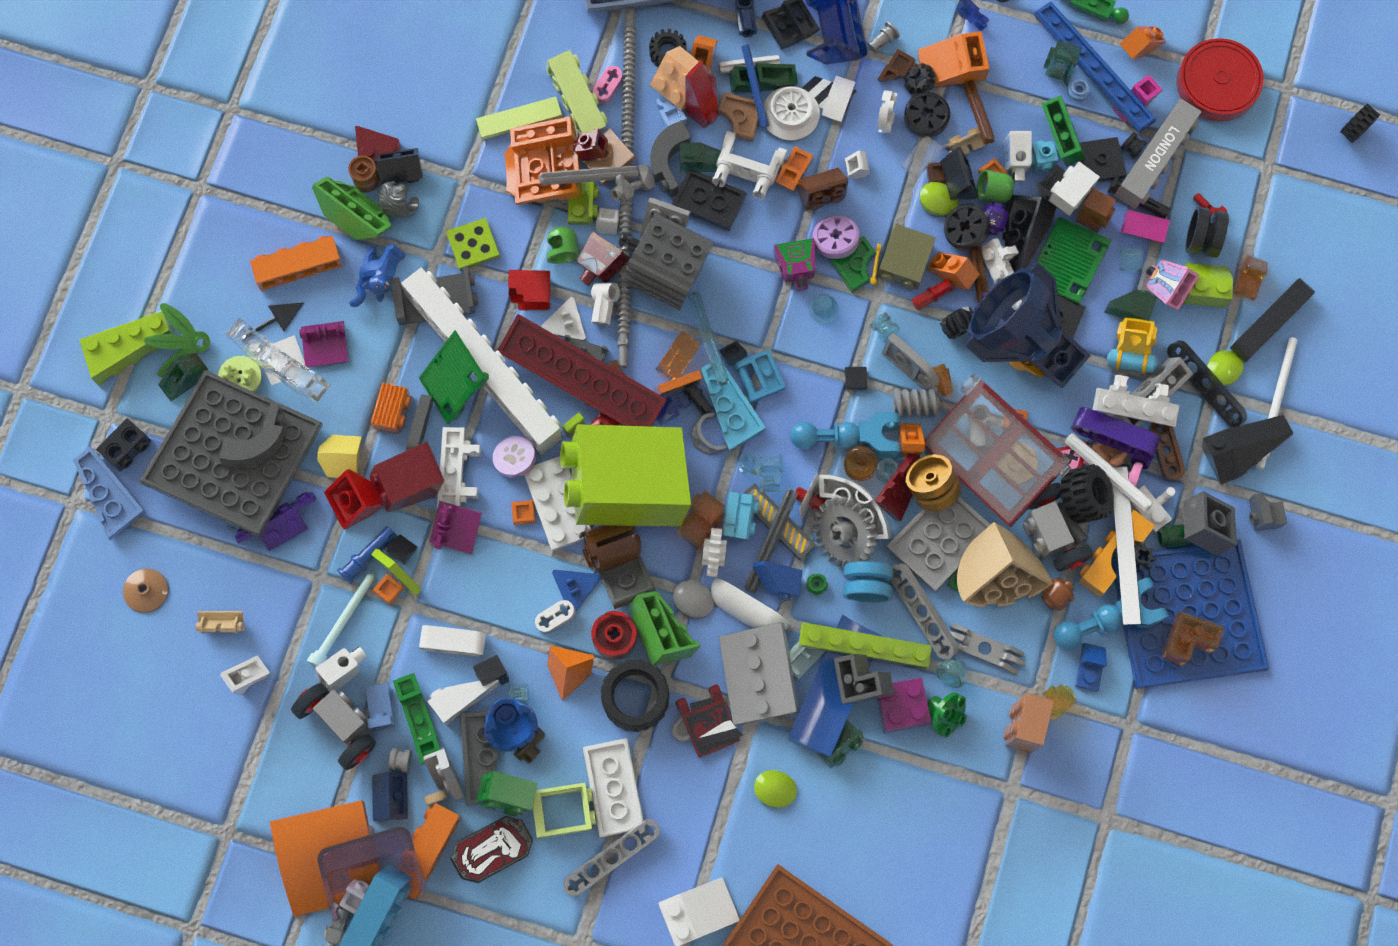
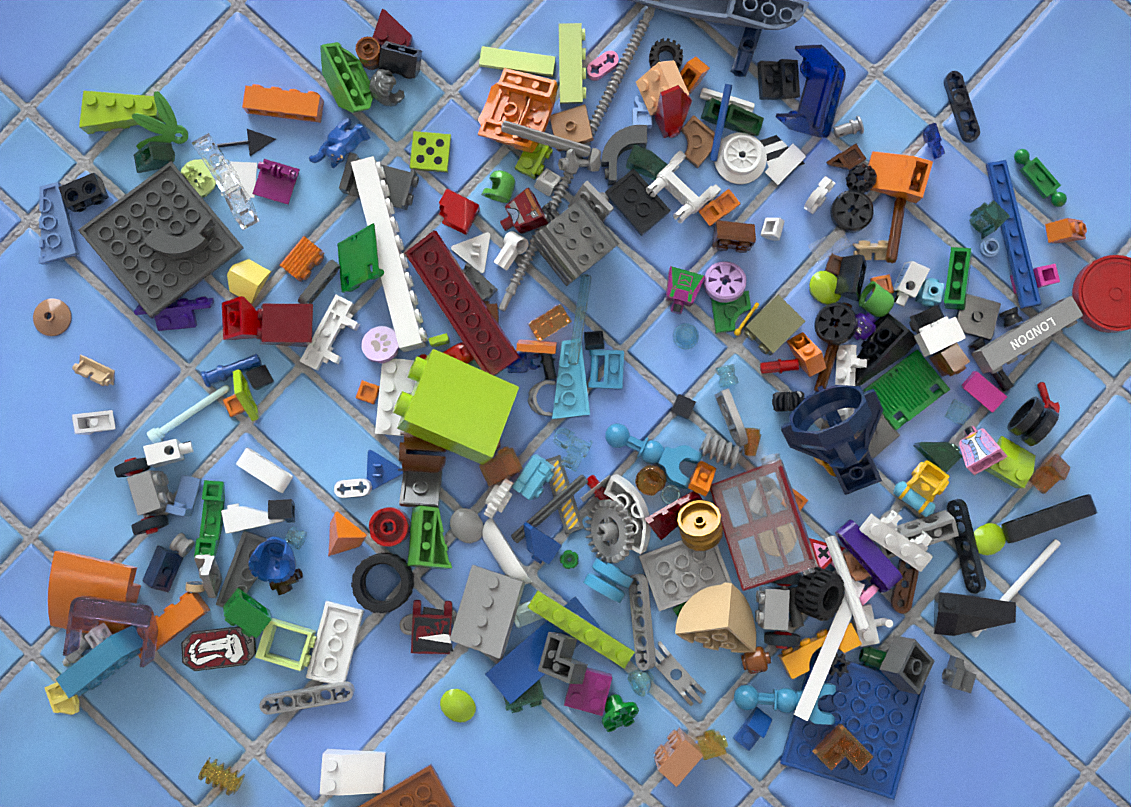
camera: 30 degrees right, 10 degrees up
magenta hinge [429,501,482,554] -> none
dark red brick [573,128,608,161] -> none

